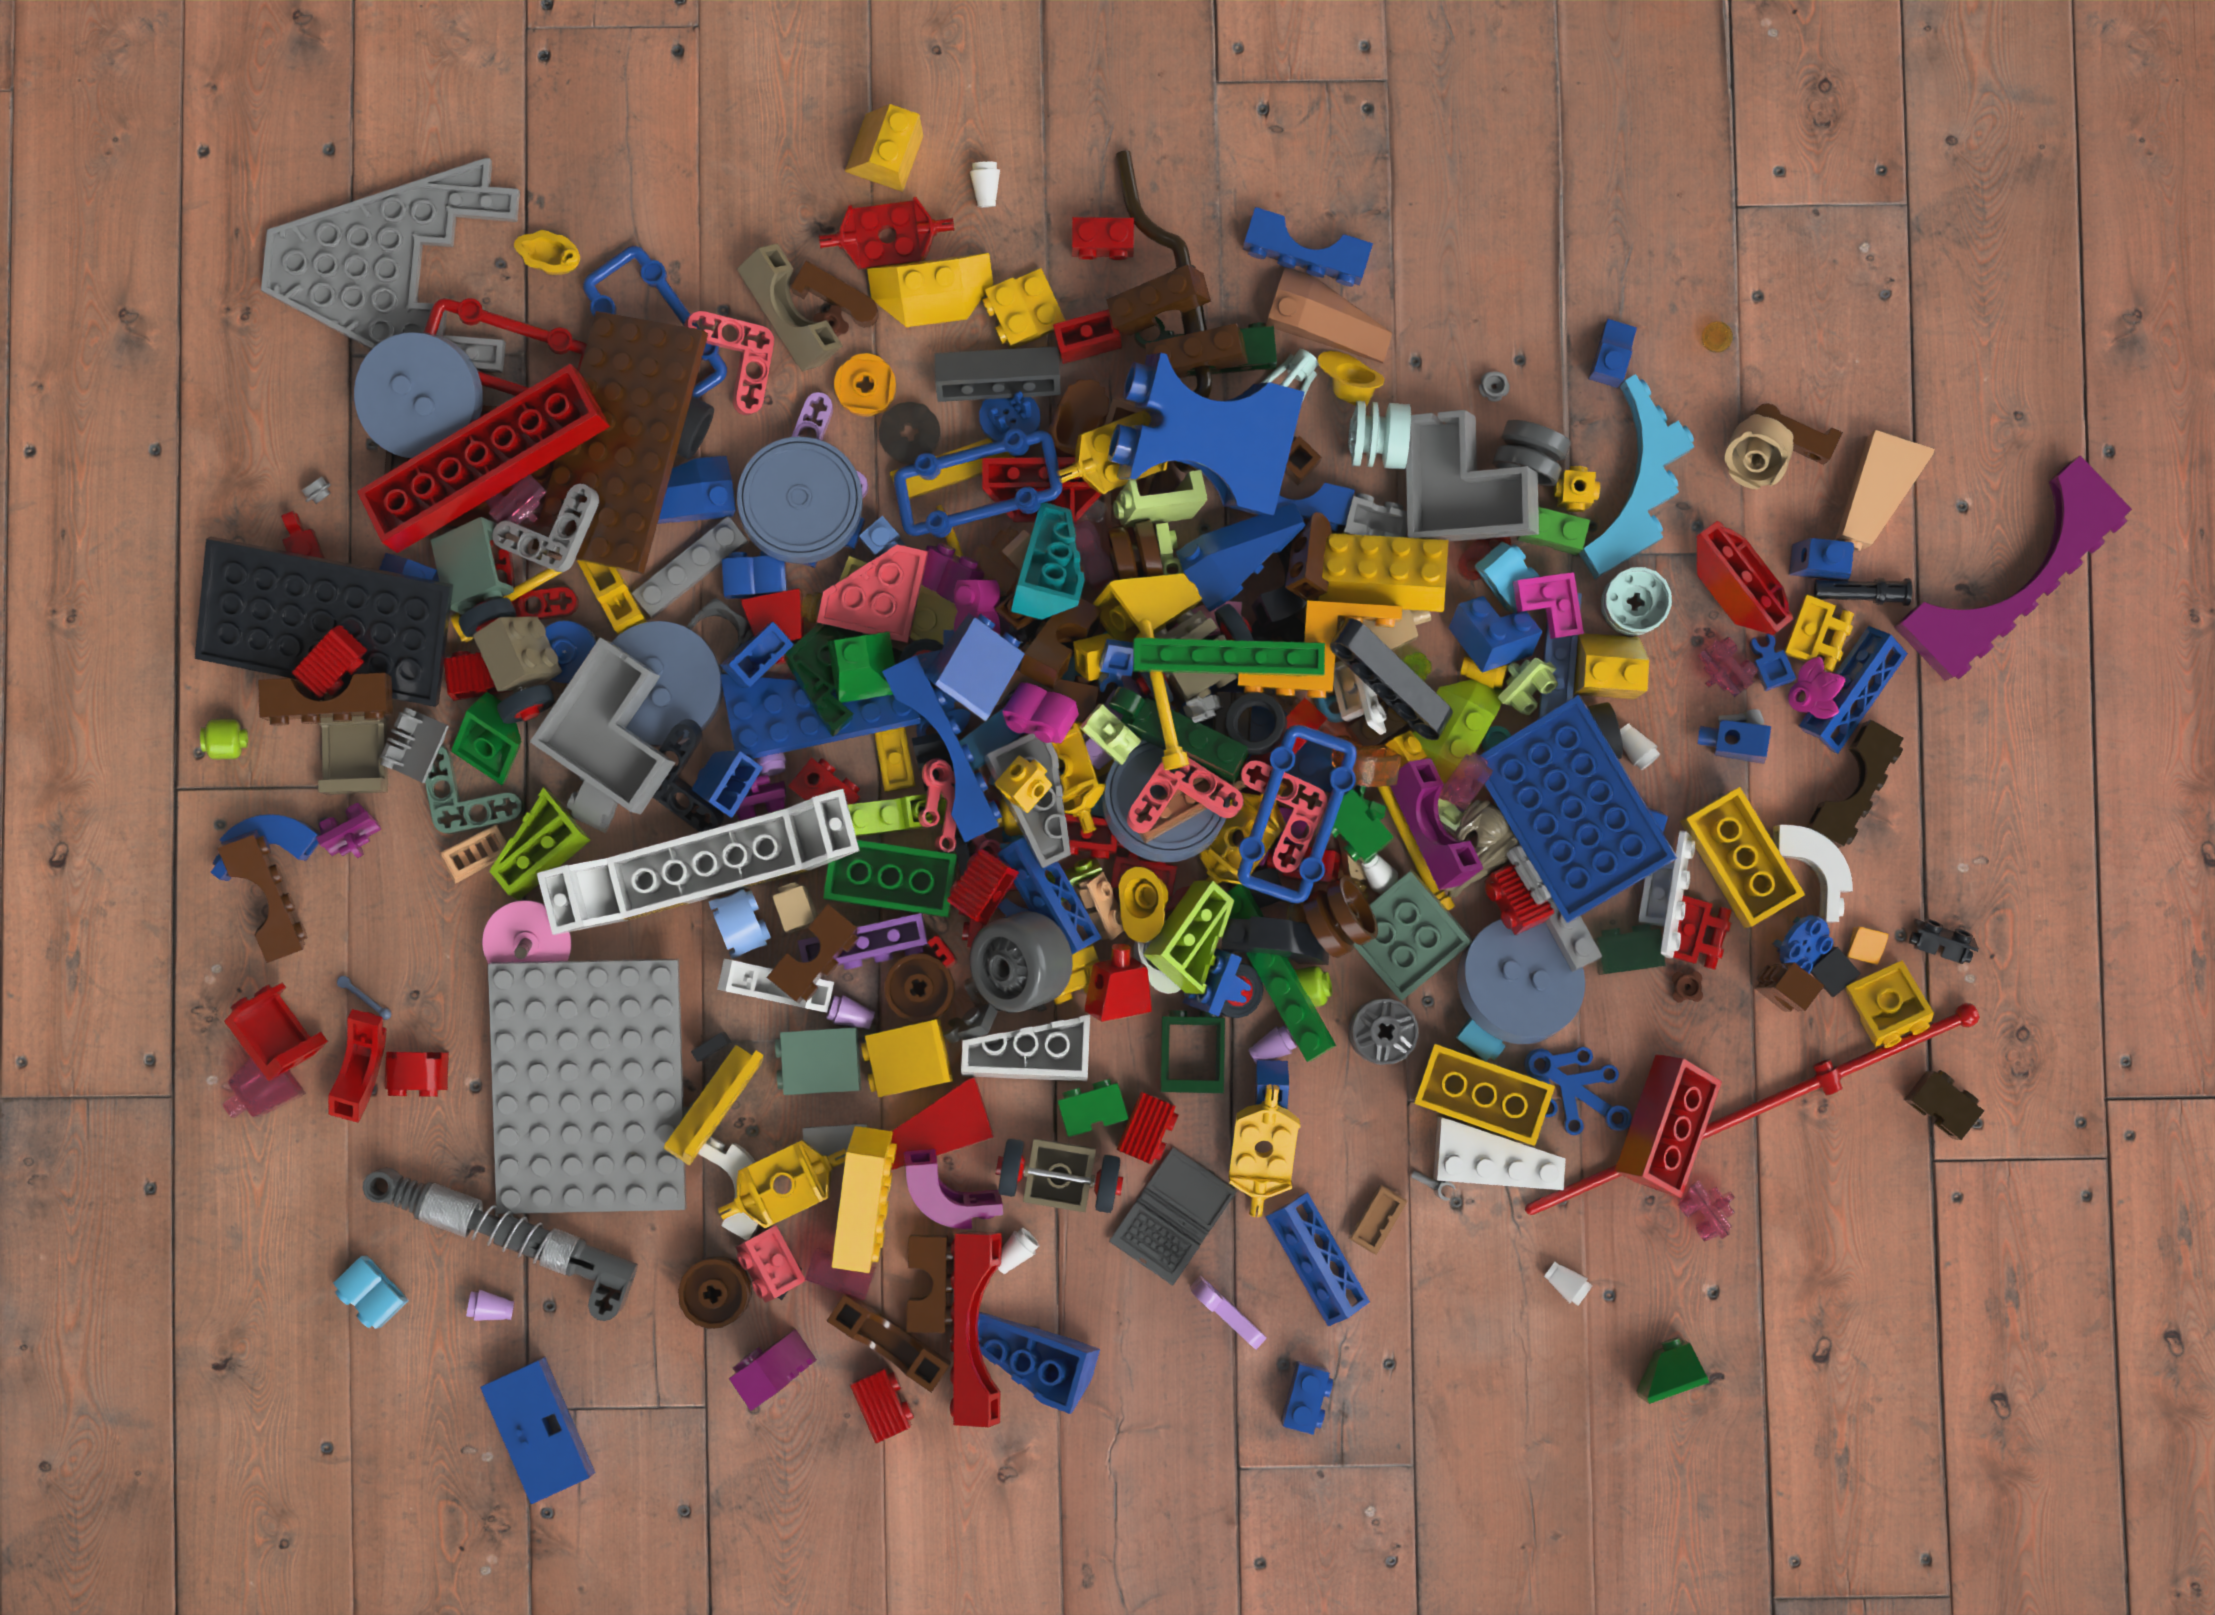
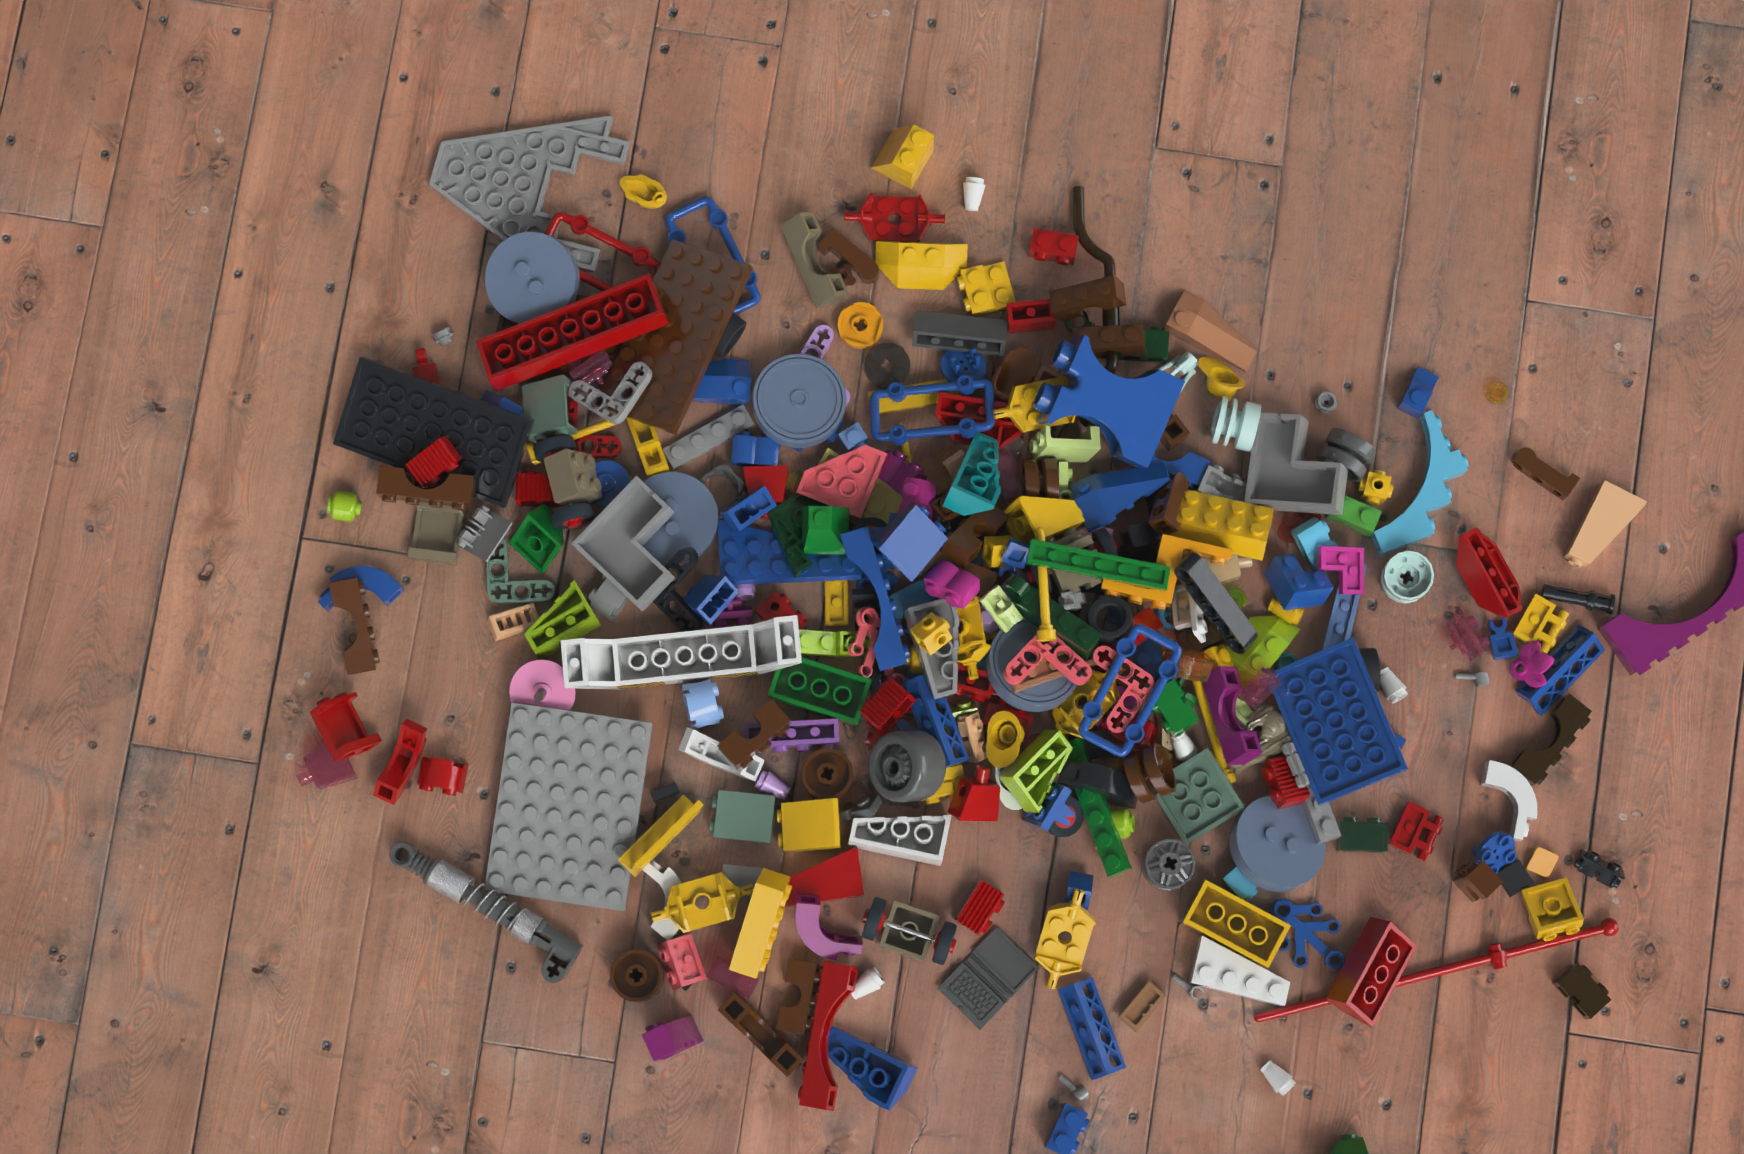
camera: 10 degrees right, 5 degrees down
magenta hips [317,803,381,858] -> none
medium azure brick [333,1255,409,1329] -> none
sand blue hinge [337,976,391,1020] -> none
lavender cone [466,1289,514,1321] -> none
blue brick [480,1357,596,1504] -> none
coral beam [684,311,774,415] -> none
tan brick [772,882,818,934] -> none
red brick [850,1367,914,1444] -> none
red tile [927,936,958,969] -> none
green brick [1058,1079,1128,1137] -> none
dark green window [1160,1010,1225,1094] -> none
lavender beam [1190,1275,1267,1350] -> none
blue arch [1243,207,1373,287] -> none
lavender cone [1248,1025,1297,1063] -> none
yellowish green hips [1498,657,1558,715] -> none
yellow slope [1573,633,1649,699] -> none
white bracket [1639,831,1695,958] -> none
copper plate [1671,971,1703,1003] -> none
clear pink hips [1678,1180,1735,1242] -> none
yellow brick [1680,787,1805,928] -> none
blue torso [1697,720,1771,764] -> none
tan brick [1725,414,1793,489] -> none
blue torso [1789,538,1854,581] -> none
none -> light grey hand [1058,1075,1089,1101]

